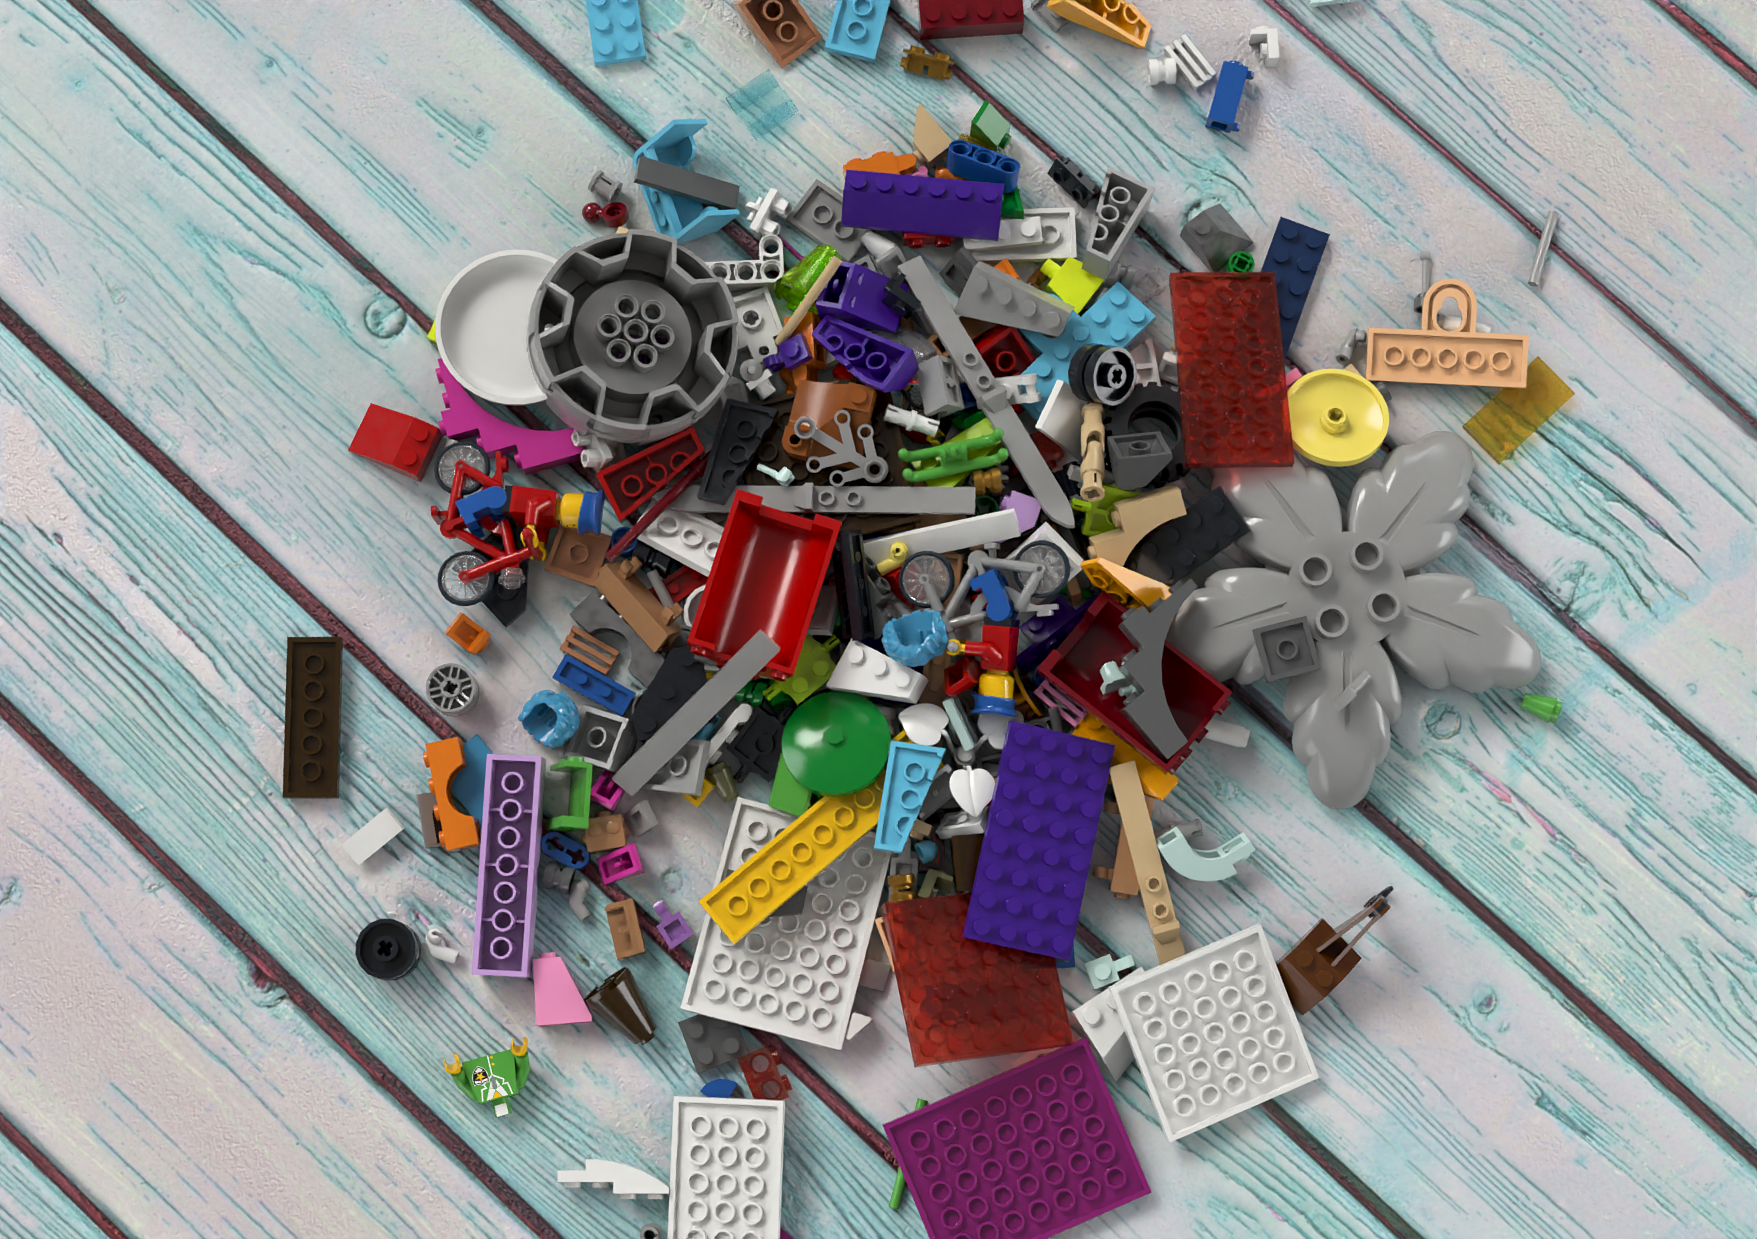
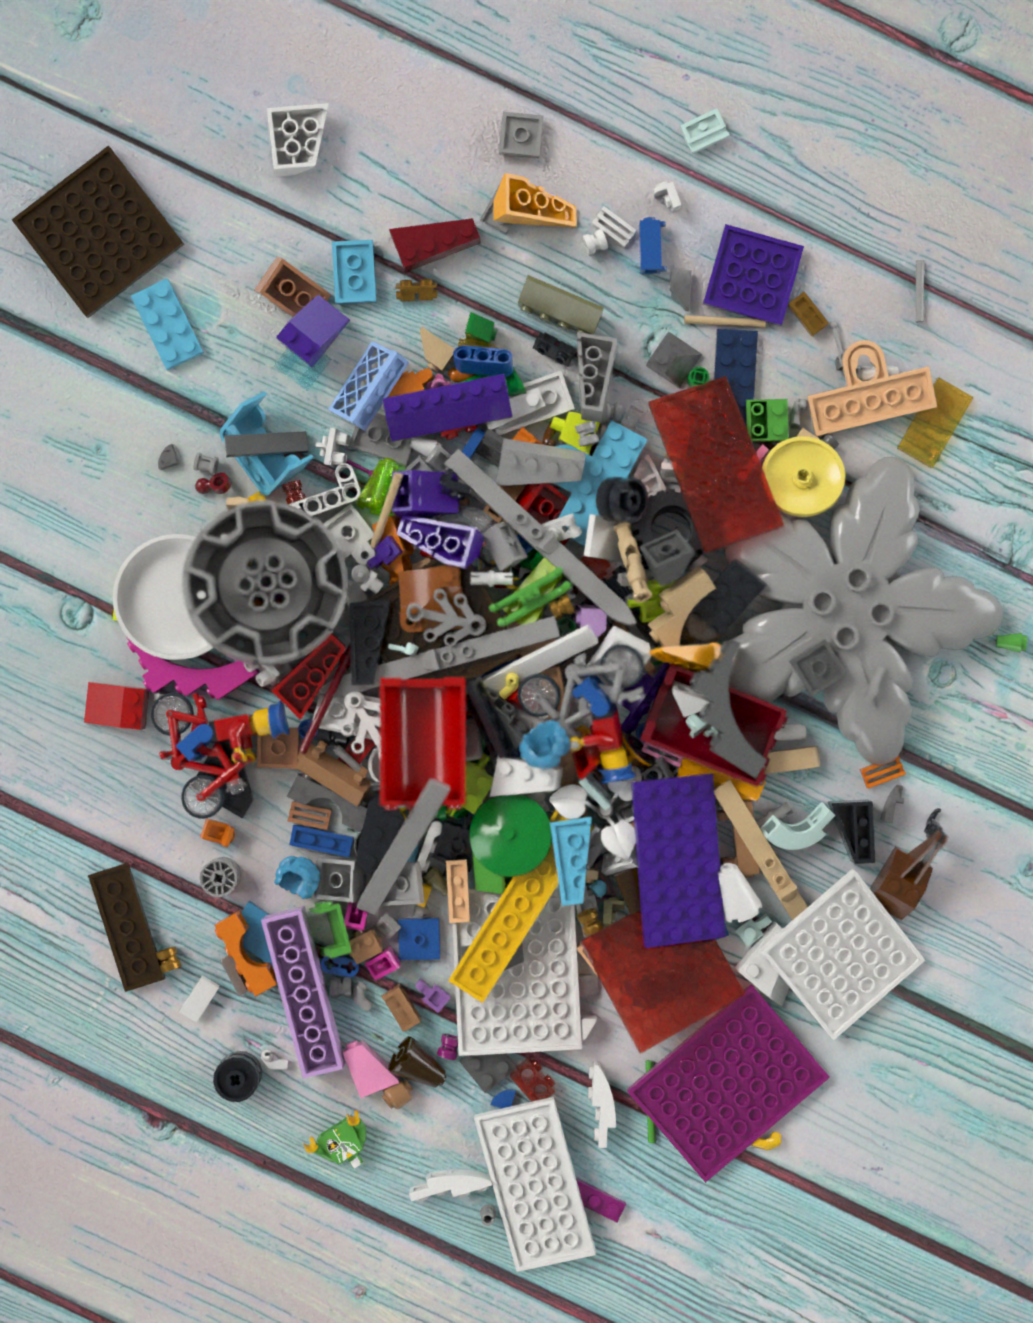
camera: 15 degrees left, 10 degrees up
none -> pearl gold wheel [156,946,182,973]
none -> flat silver tile [158,444,180,470]
none -> dark purple slope [276,295,350,368]
none -> clear red wheel [281,480,306,505]
none -> light blue fence [328,341,409,431]
none -> white plant [341,692,380,760]
none -> medium nougat head [382,1079,413,1109]
none -> blue plate [398,918,440,960]
none -> light grey hinge [413,904,429,919]
none -> magenta wheel [437,1033,458,1060]
none -> light nougat plate [446,859,470,923]
none -> blue beam [462,427,486,460]
none -> olive slope [518,275,604,335]
none -> light grey wheel [575,421,600,447]
none -> white slope [588,1060,616,1148]
none -> flat silver slope [670,269,692,311]
none -> white slope [672,681,710,717]
none -> tan bar [684,315,766,328]
none -> dark purple plate [703,224,804,326]
none -> white cone [718,863,762,923]
none -> bright green slope [746,399,789,444]
none -> tan beam [764,746,820,774]
none -> pearl gold plate [787,291,829,337]
none -> black wedge [827,799,875,864]
none -> orange tile [859,755,906,788]
none -> flat silver slope [880,785,904,823]

